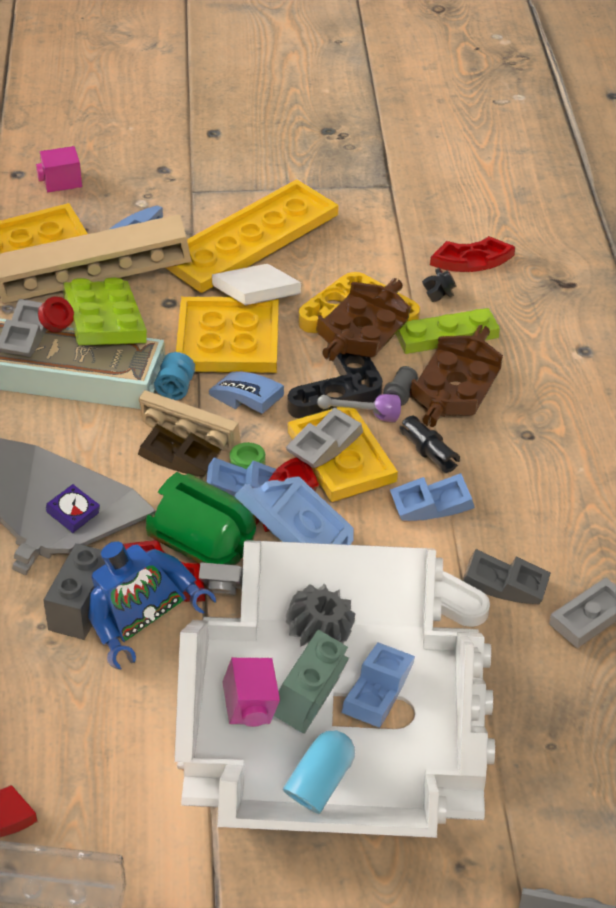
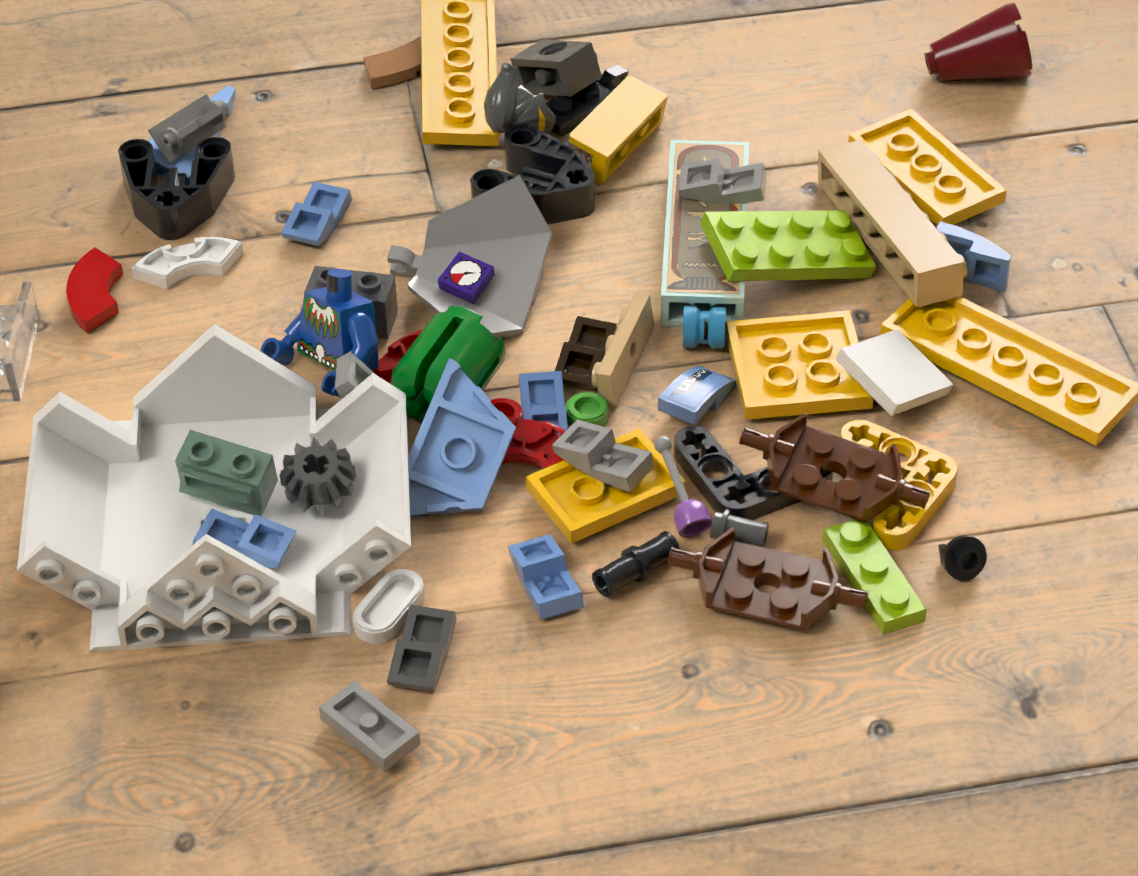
camera: 85 degrees right, 0 degrees up
dark pink brick [36,146,82,193] -> none
red tile [38,296,74,332] -> none
dark pink brick [222,657,280,727] -> none
medium azure cylinder [283,730,355,814] -> none
red tile [430,236,516,272] -> none

